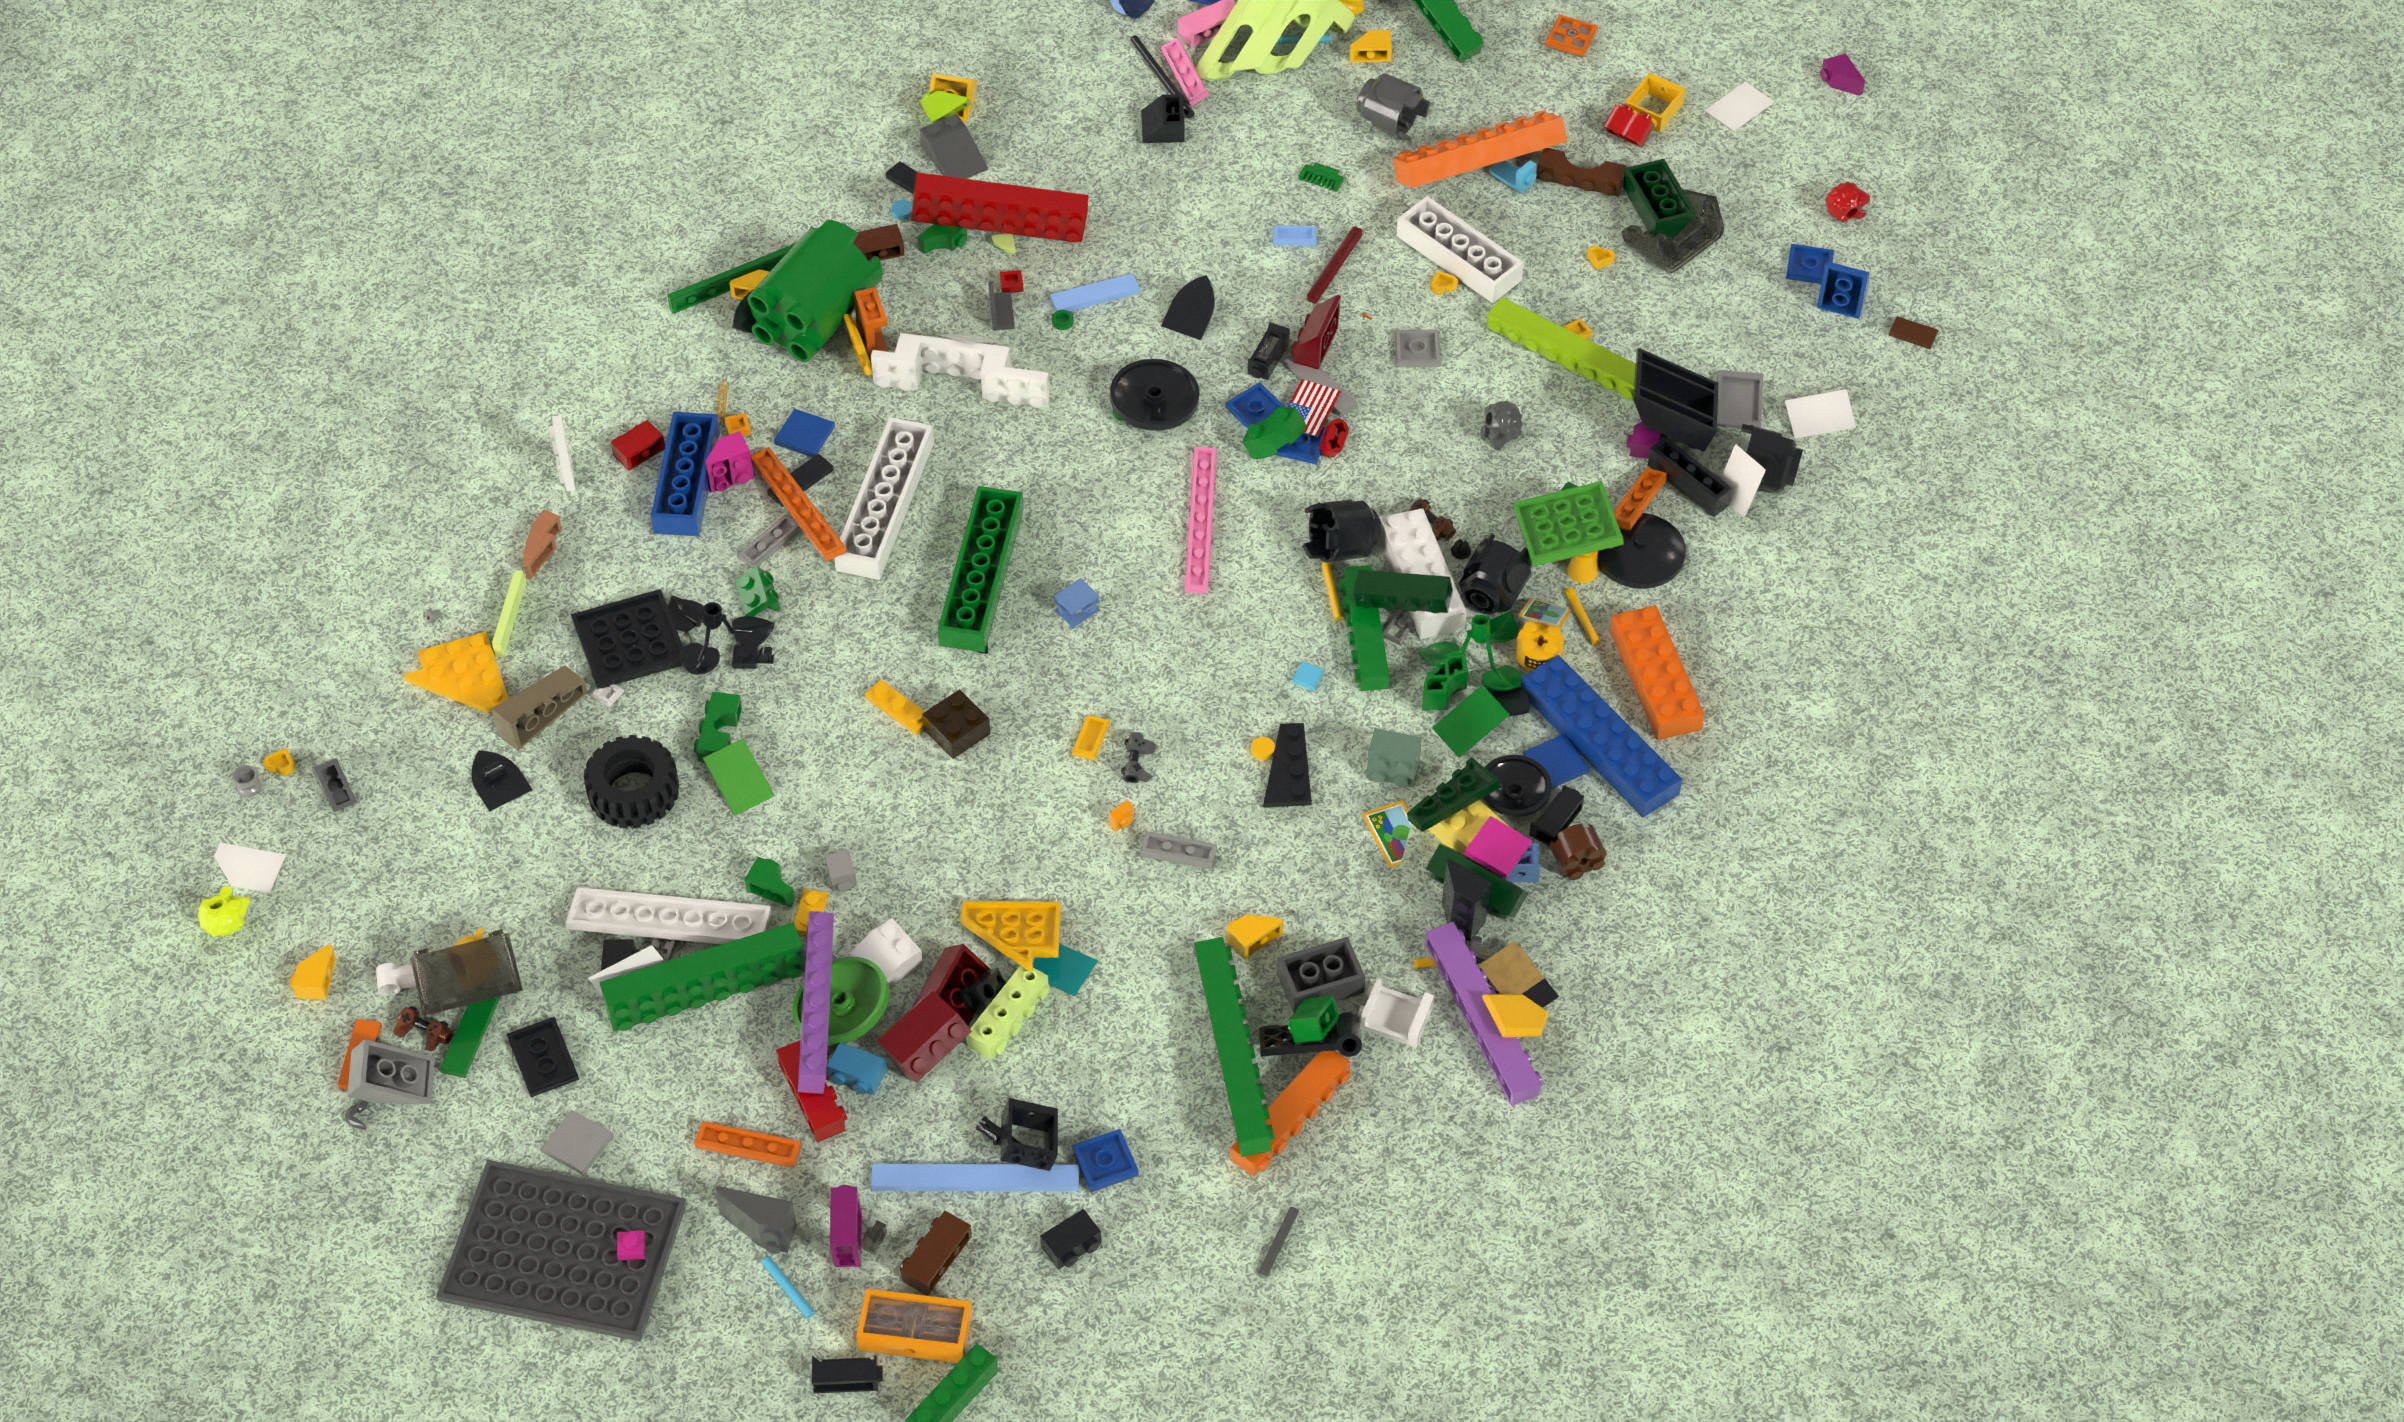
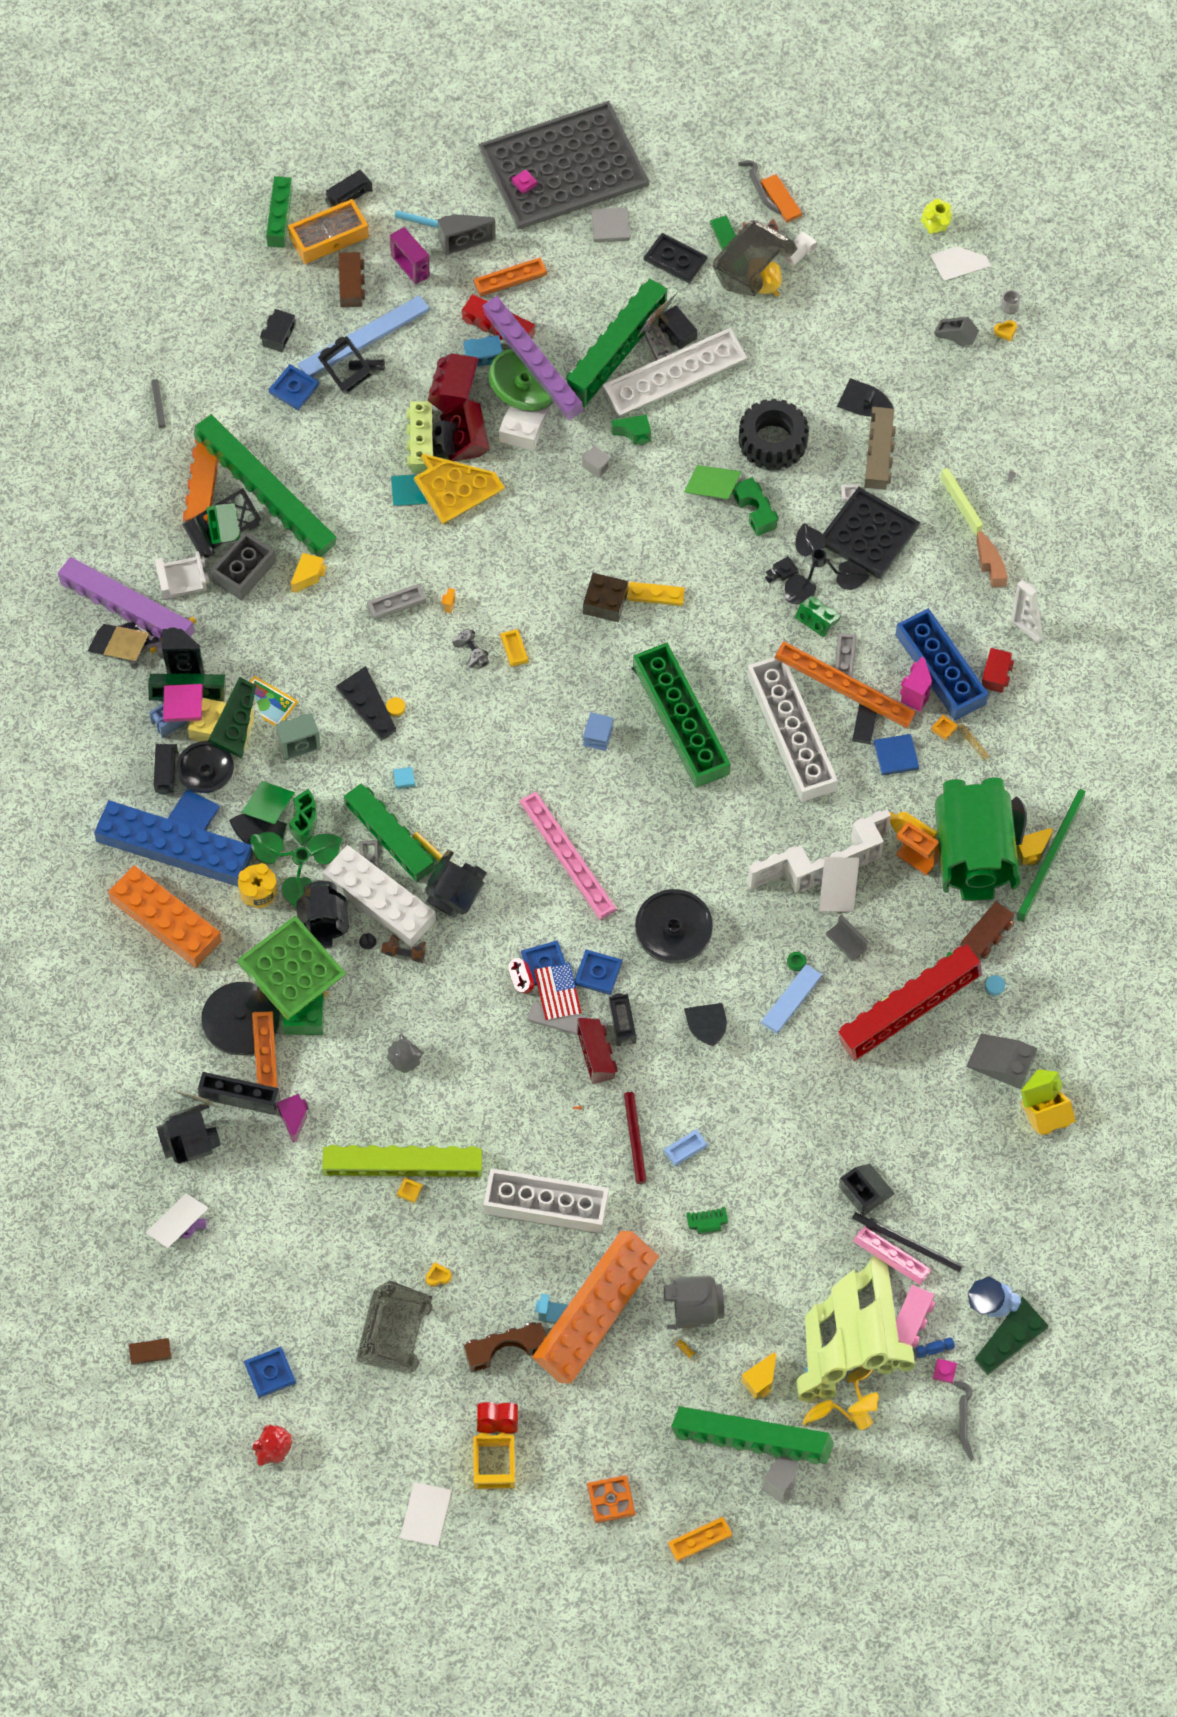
camera: 145 degrees right, 10 degrees up
yellow slope [290,945,336,1000] -> none
light grey slope [347,1039,435,1104] -> none
yellow wing [403,631,509,713] -> none
yellow plate [794,889,828,936] -> none
clear smoke plate [863,1220,887,1255] -> none
black tile [886,161,917,194] -> none
red plate [1000,270,1024,293] -> none
green brick [1242,407,1307,459] -> none
dark green brick [1353,570,1453,614] -> none
light grey tile [1395,330,1441,367] -> none
yellow tile [1430,271,1458,294] -> none
yellow tile [1482,994,1549,1038] -> none
sticker [1518,598,1573,628] -> none
reddish brown brick [1550,824,1606,880] -> none
yellow bar [1565,587,1600,645] -> none
dark green slope [1623,159,1697,242] -> none
black slope [1633,348,1719,452] -> none
light grey piece [1717,370,1763,429] -> none
blue slope [1817,261,1869,319] -> none
magenta slope [1820,53,1865,96] -> none

